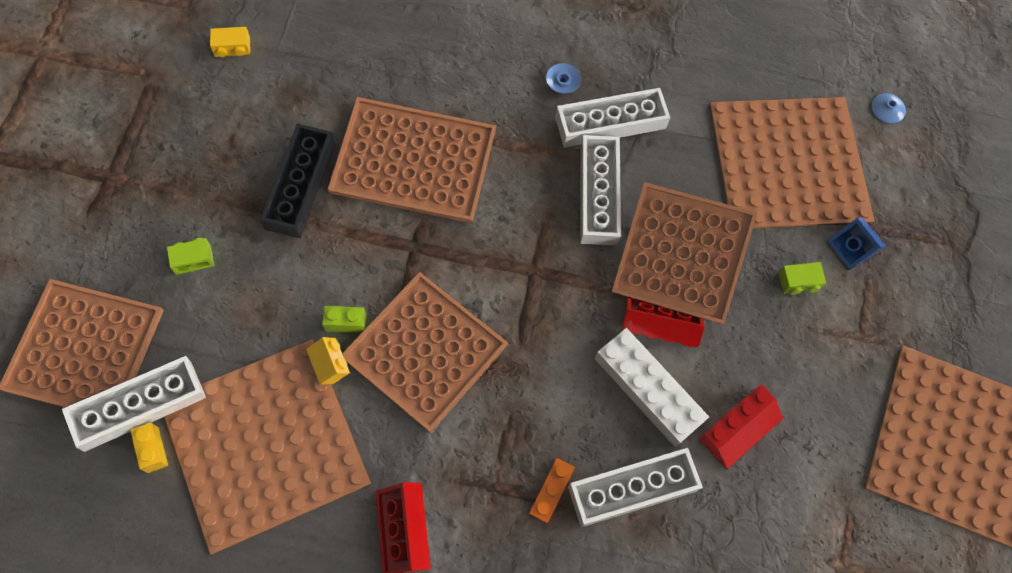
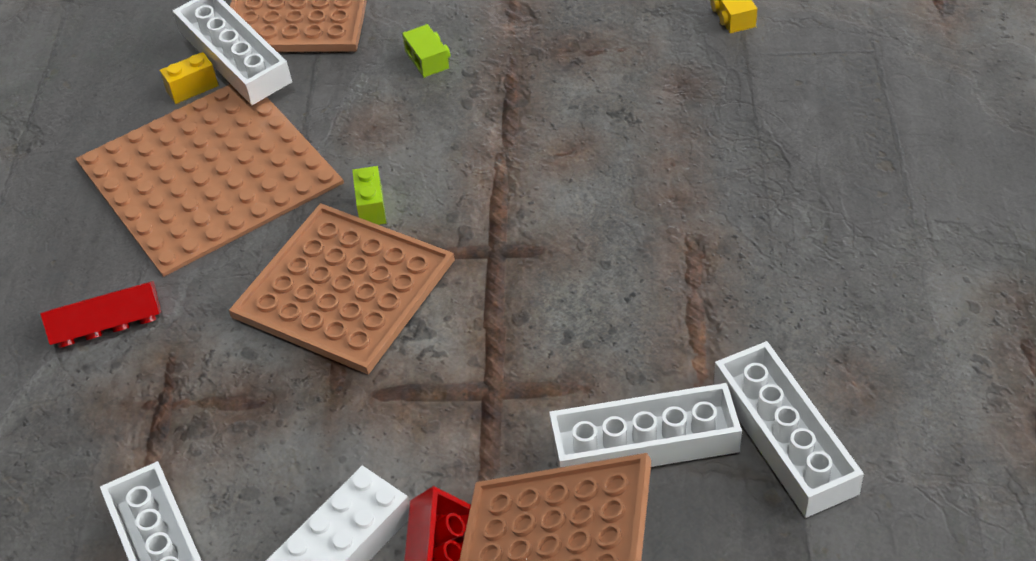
camera: 90 degrees right, 20 degrees down
black brick [260,124,335,239] -> none
yellow brick [306,337,350,385] -> none
nougat plate [328,97,496,224] -> none
orange plate [529,458,575,524] -> none
medium blue dish [546,63,581,94] -> none

